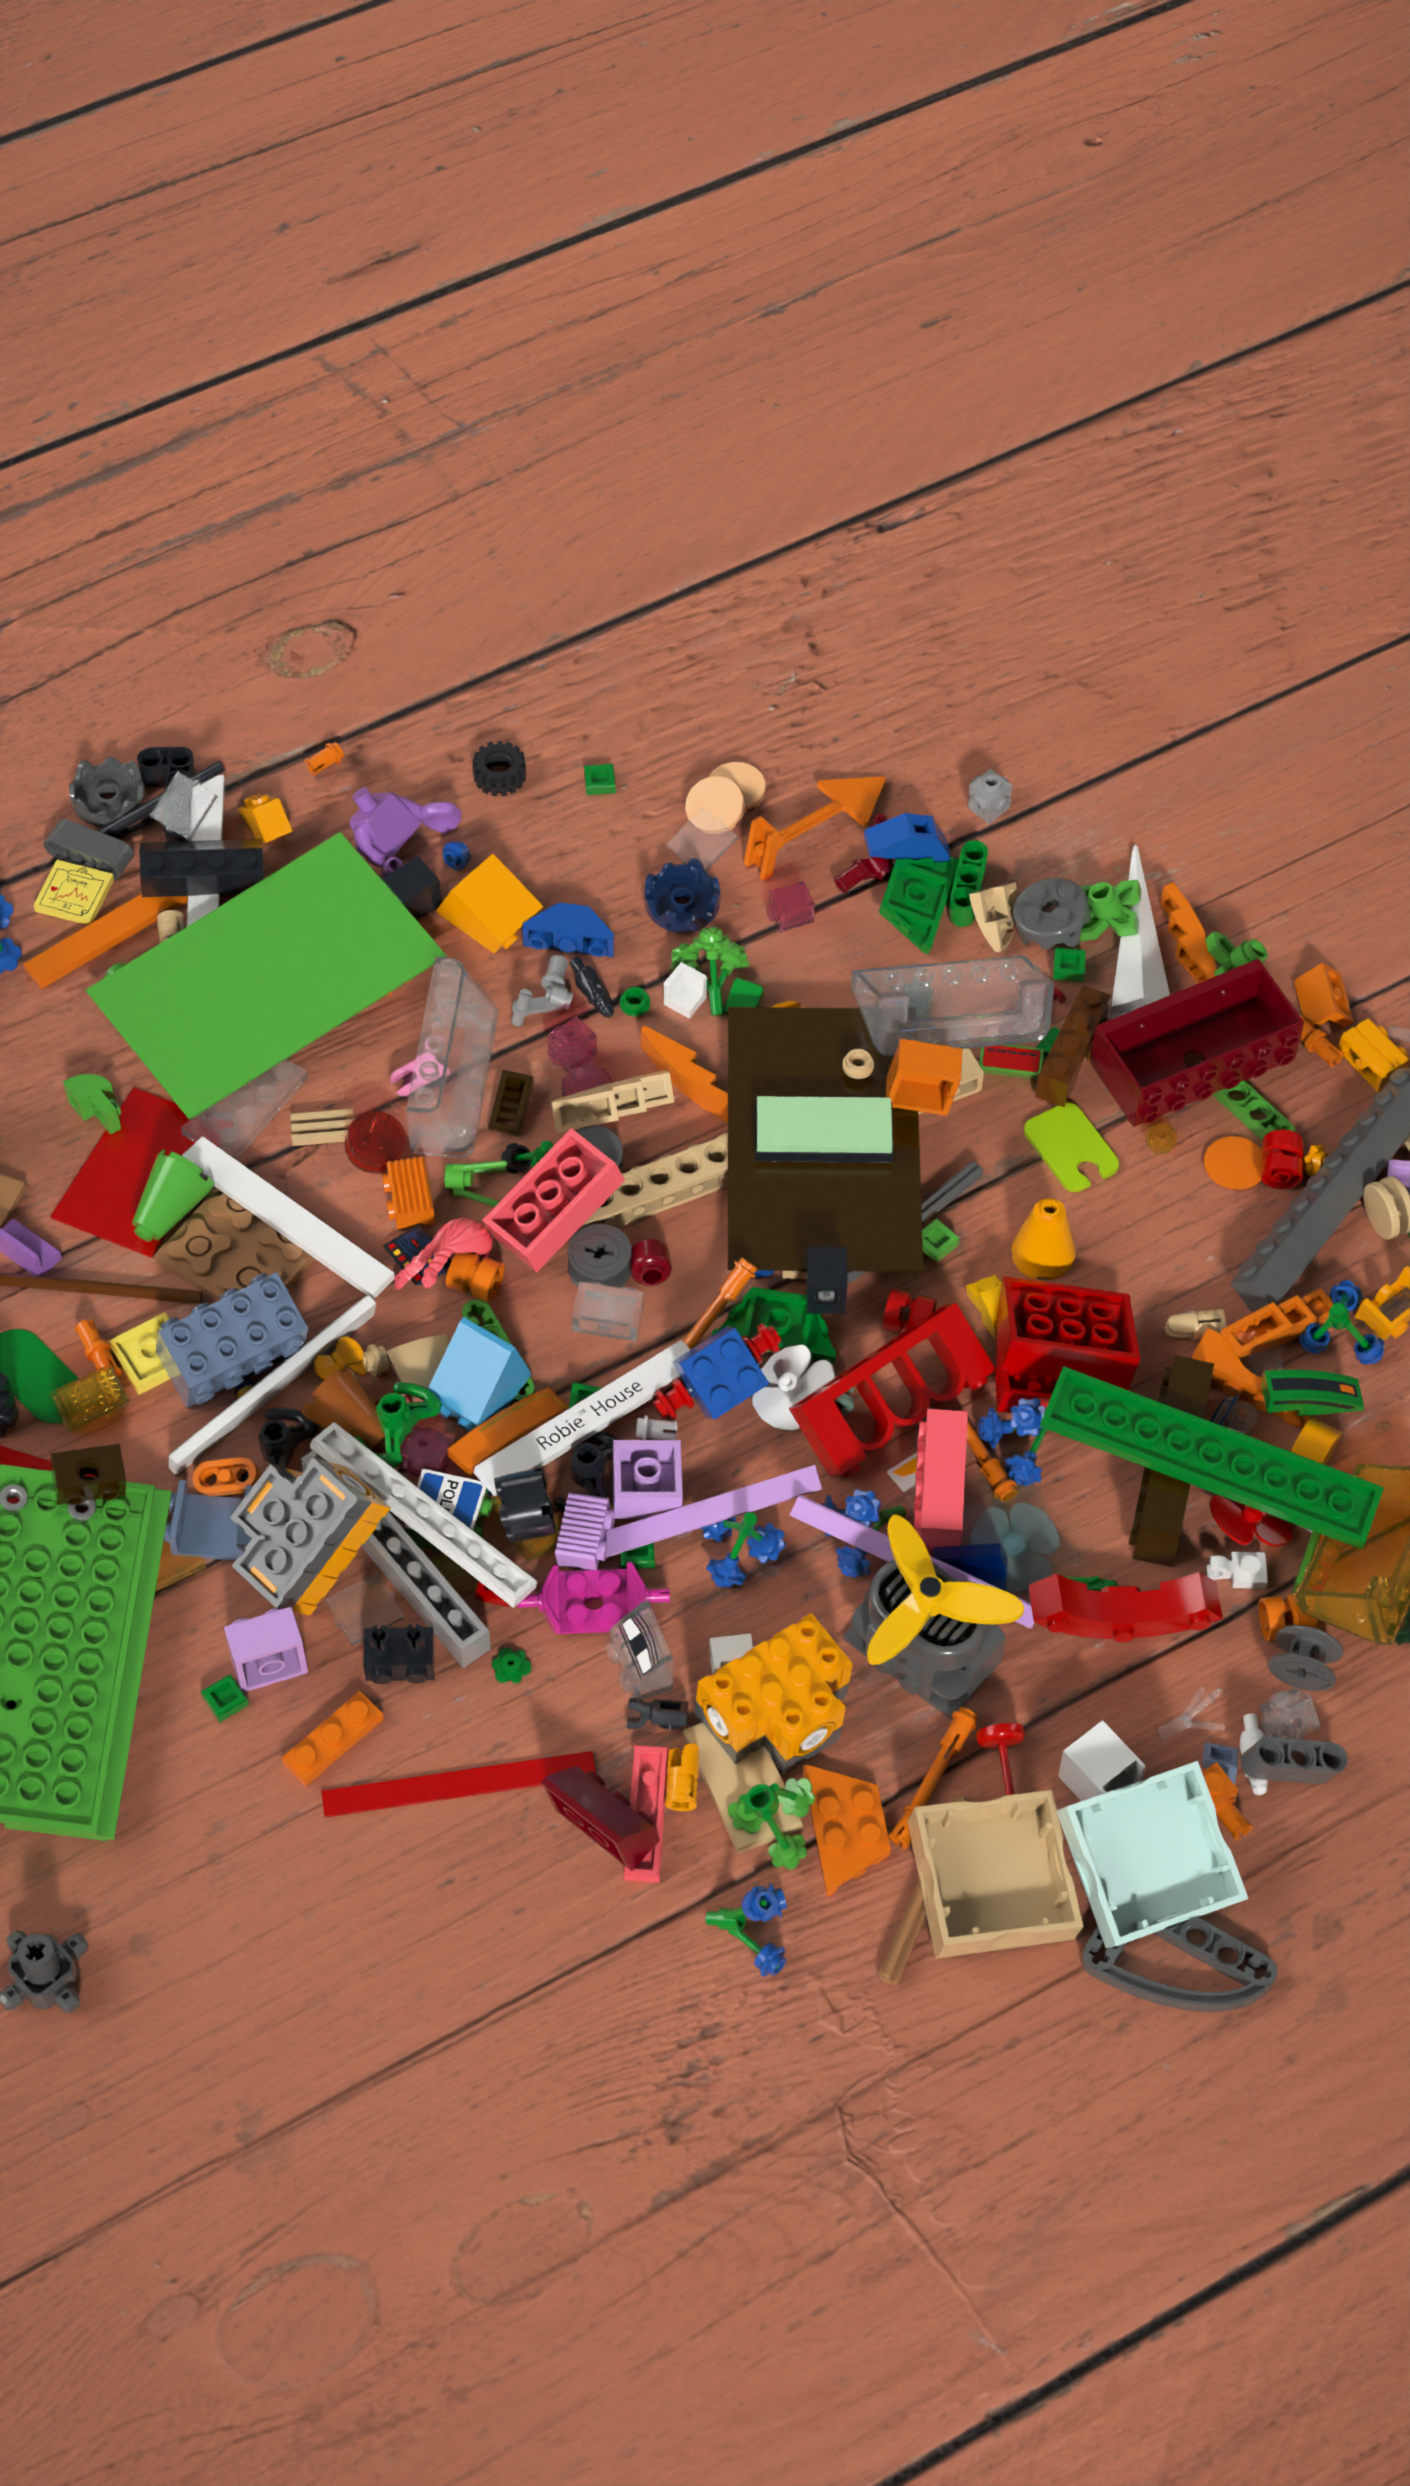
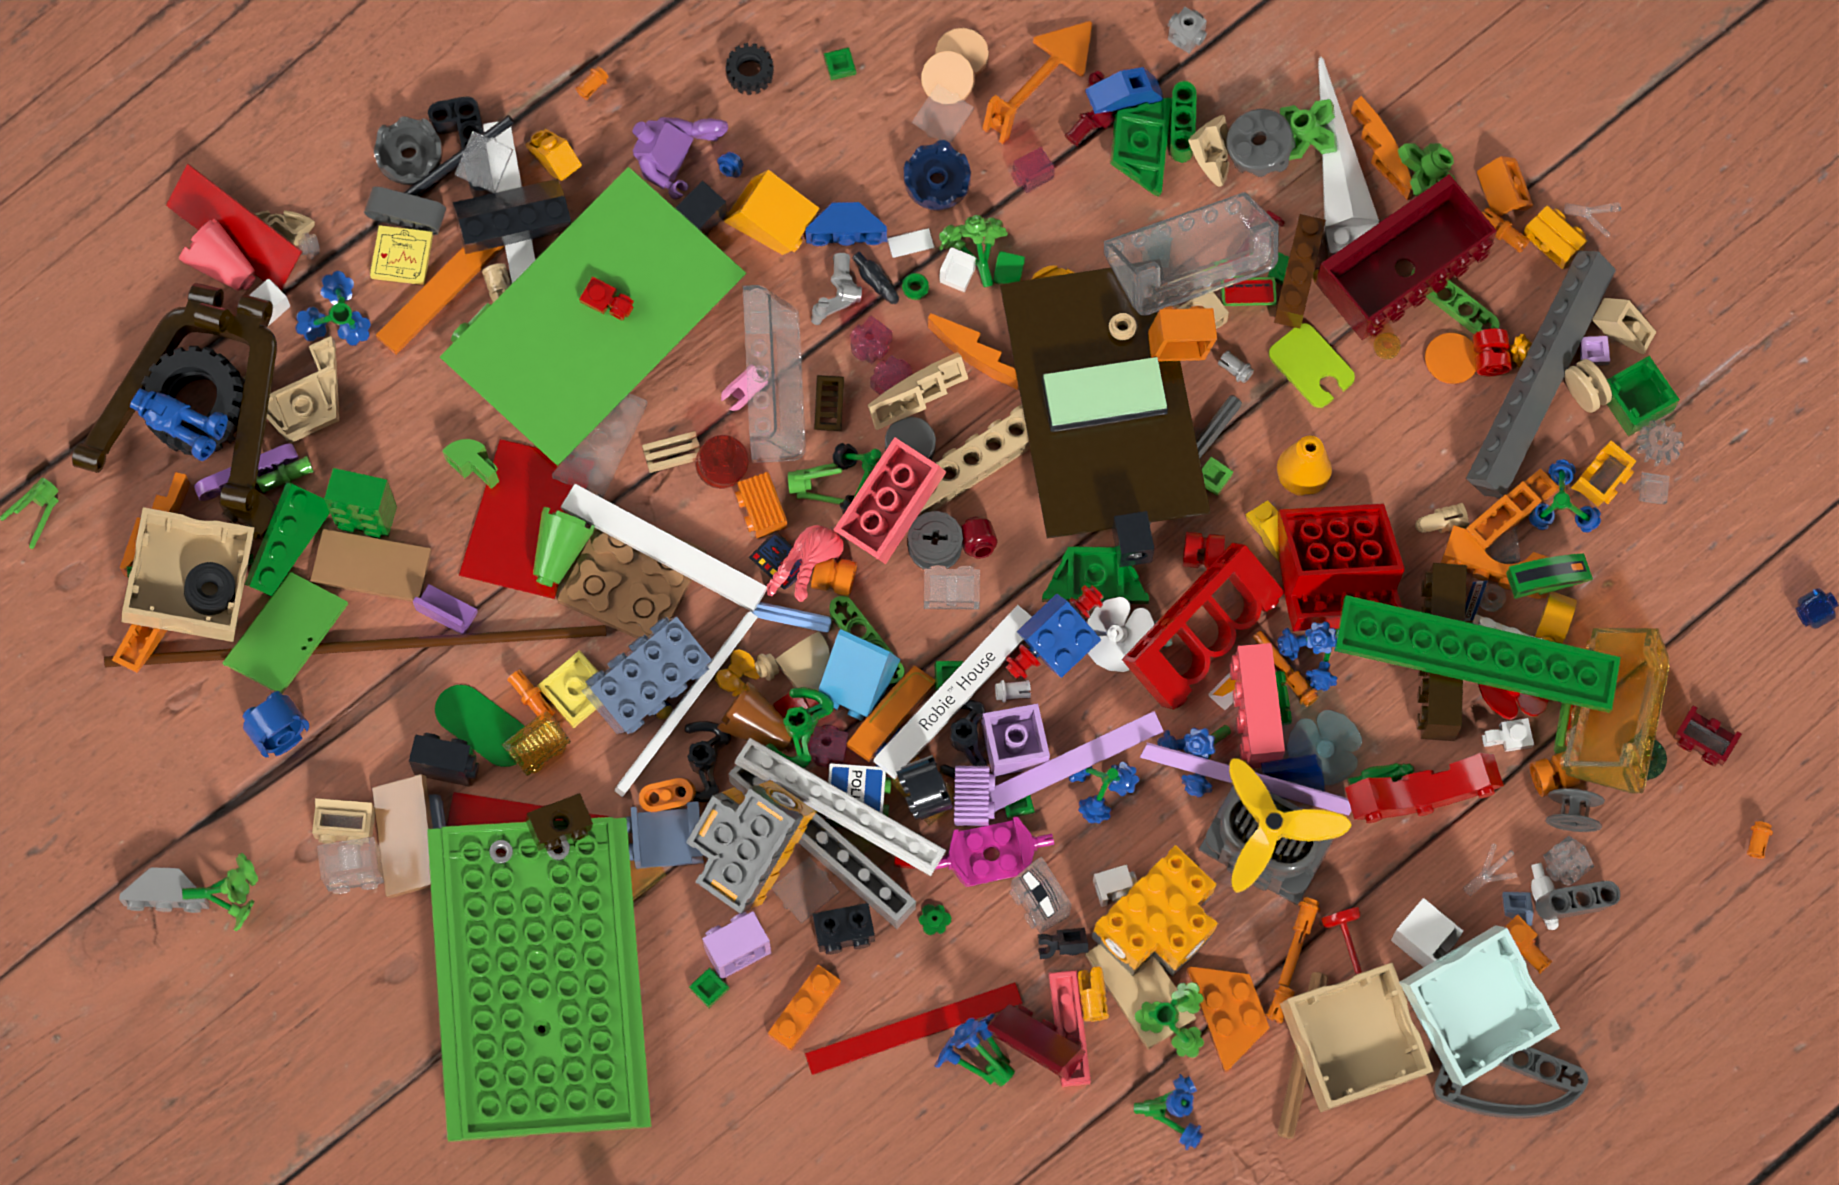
camera: 10 degrees left, 15 degrees up
orange pin [683,1257,758,1349] -> none
green plate [1053,948,1086,982] -> none
none -> red plate [579,276,634,321]
none -> light blue axle [752,602,832,633]
none -> white sticker [887,228,934,258]
none -> plant [934,1013,1015,1087]
none -> light grey pin [1218,350,1254,383]
none -> green axle [1275,671,1292,726]

